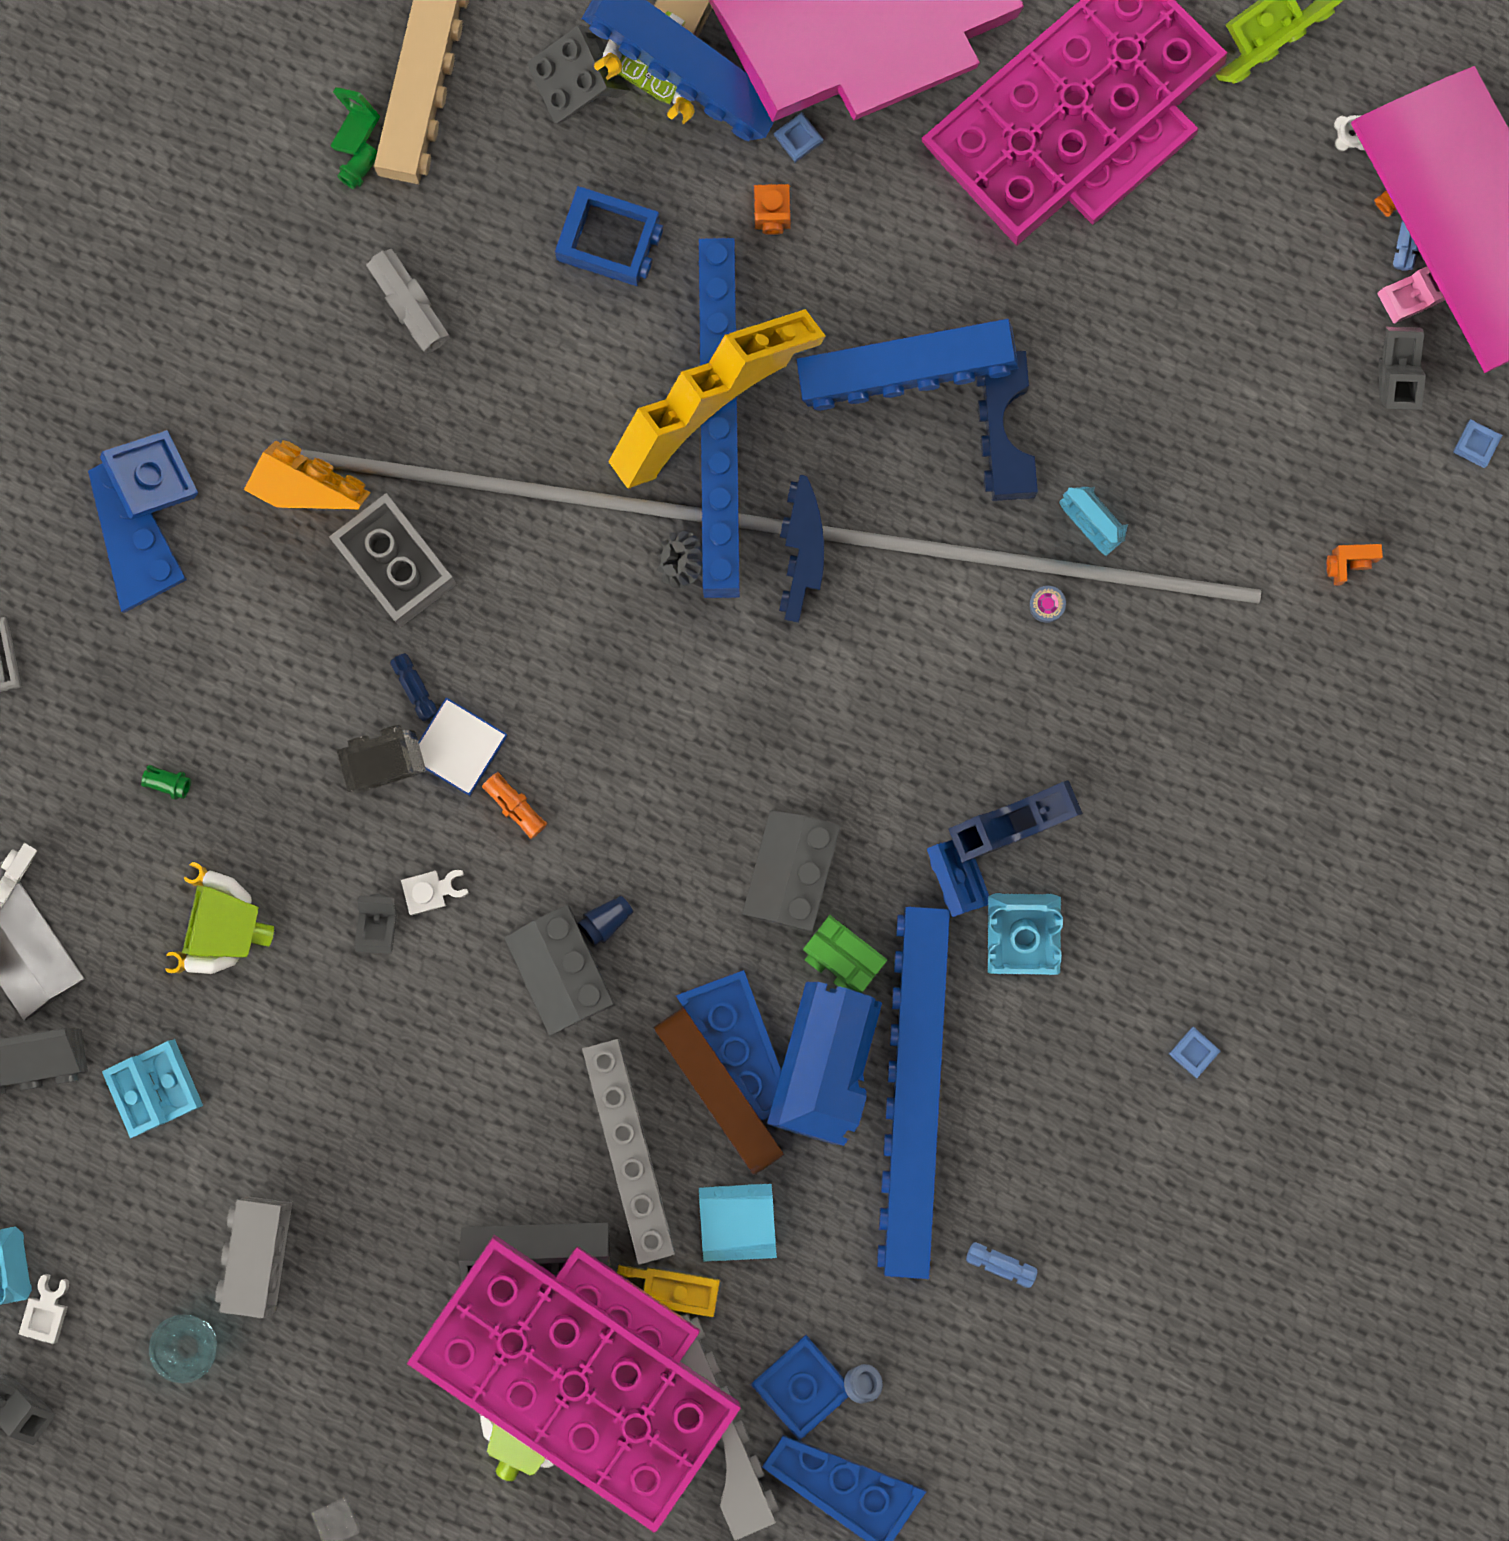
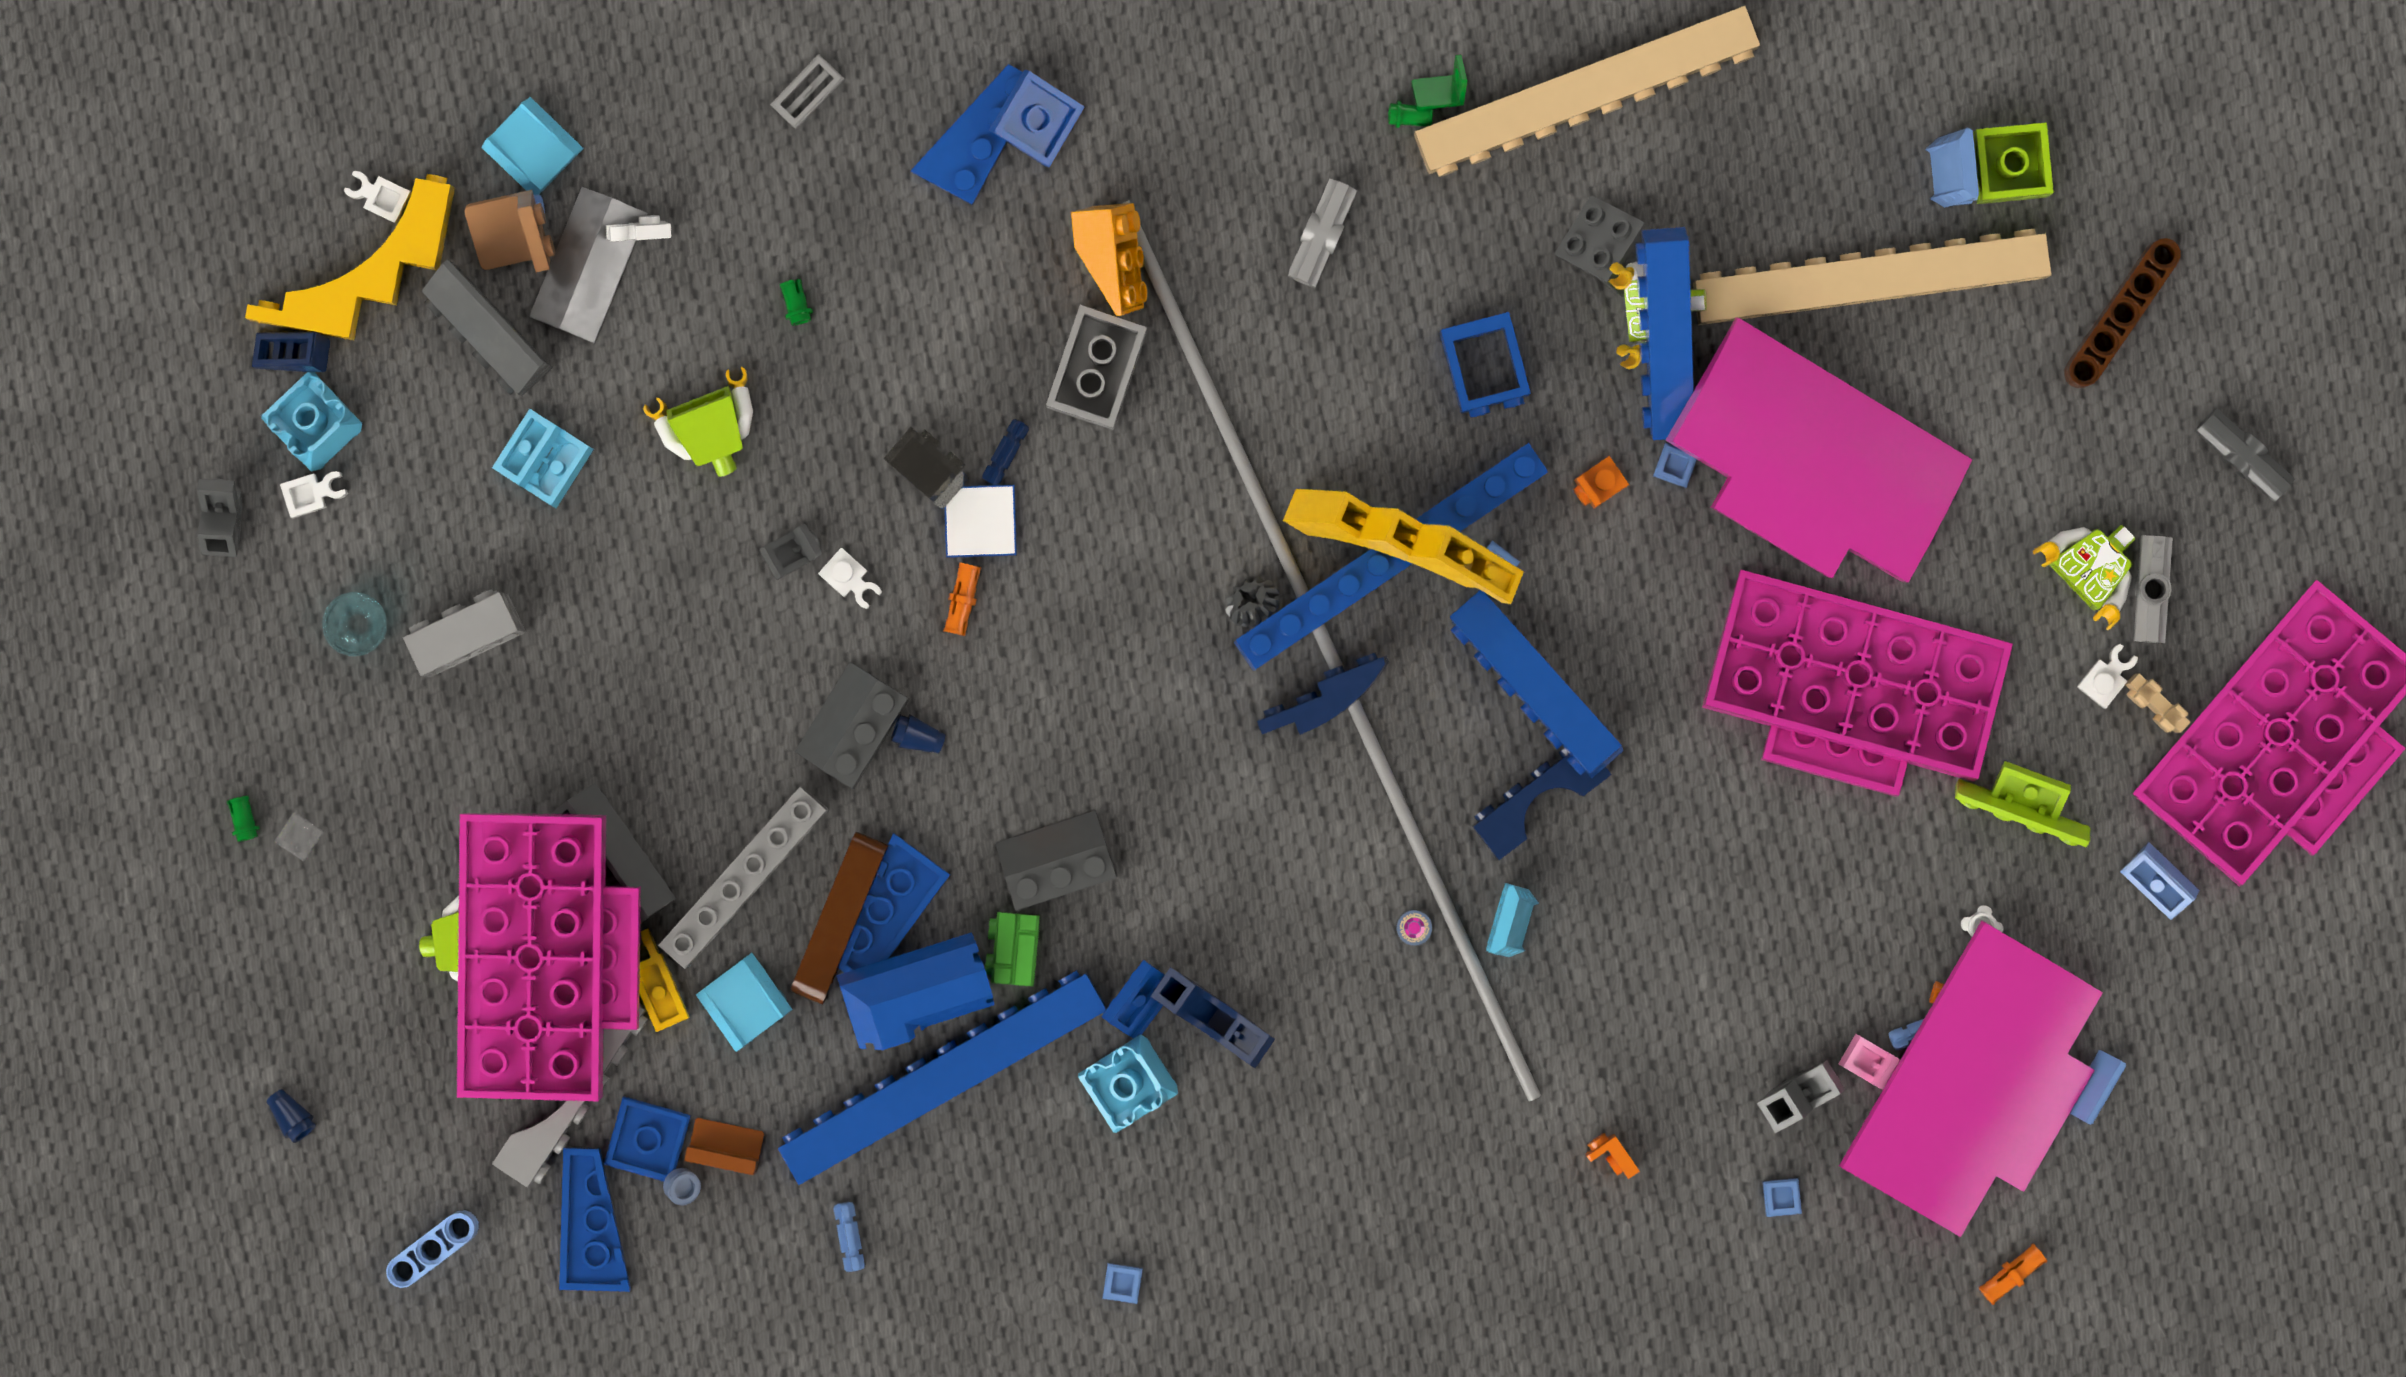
camera: 60 degrees right, 5 degrees up
none -> dark orange panel [684,1118,764,1175]

